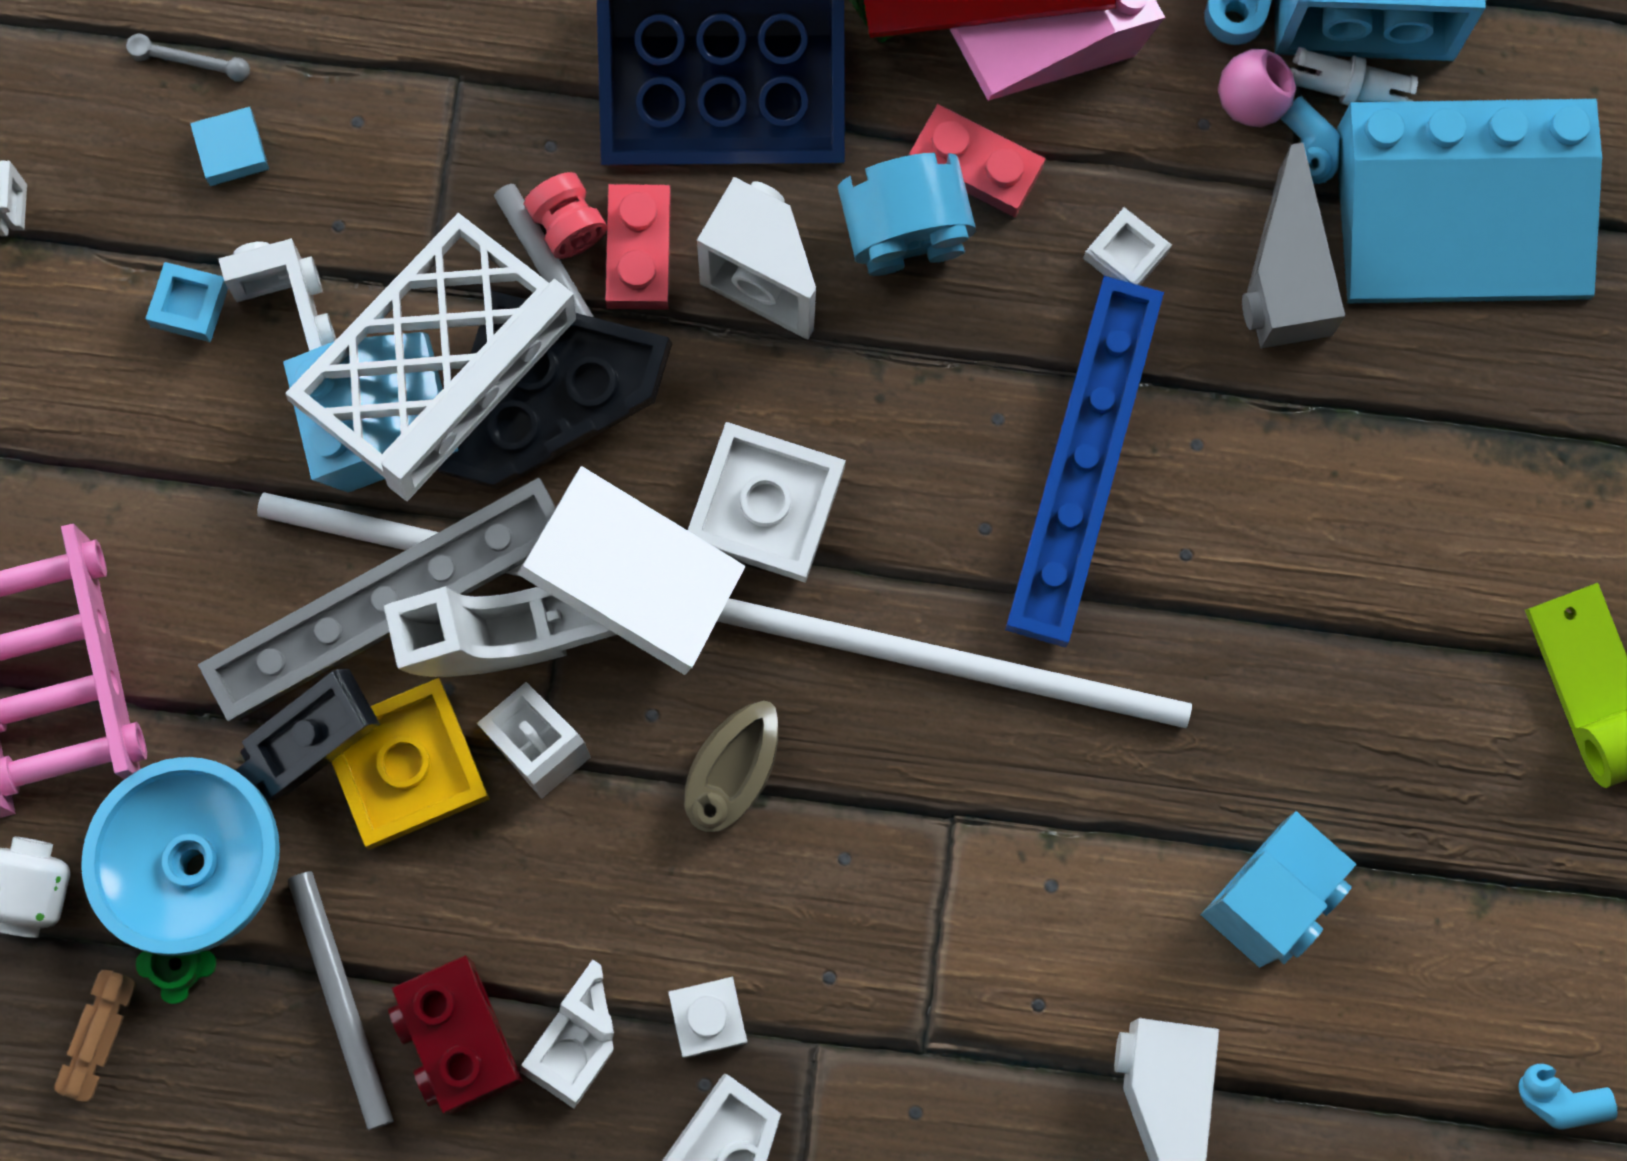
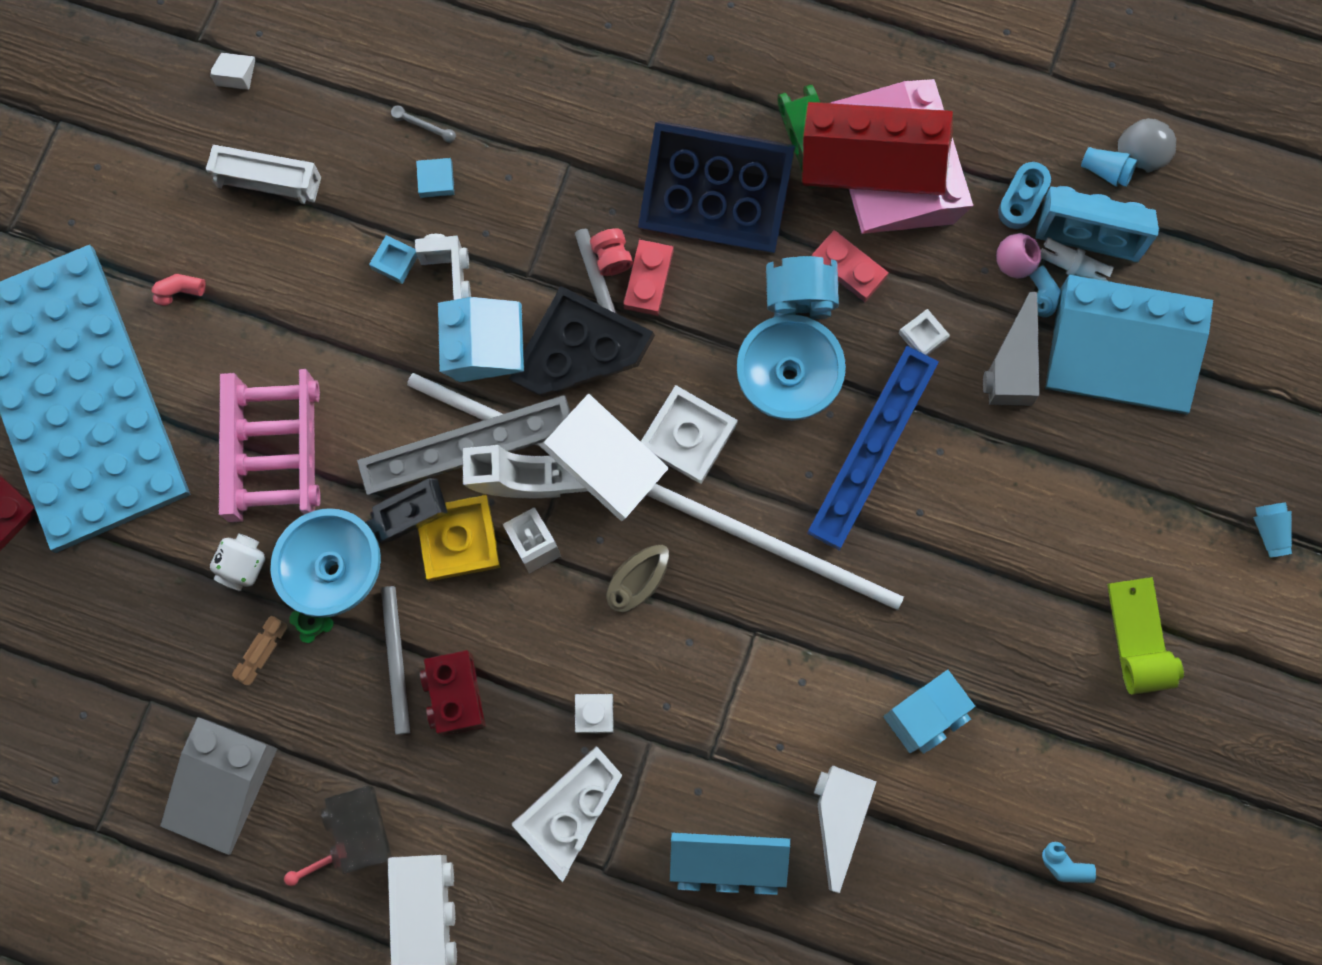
camera: 20 degrees right, 0 degrees up
white fence [285,213,576,501] -> none
white slope [520,960,614,1109] -> none
white slope [697,177,816,340] -> none
none -> medium azure dish [737,315,846,421]

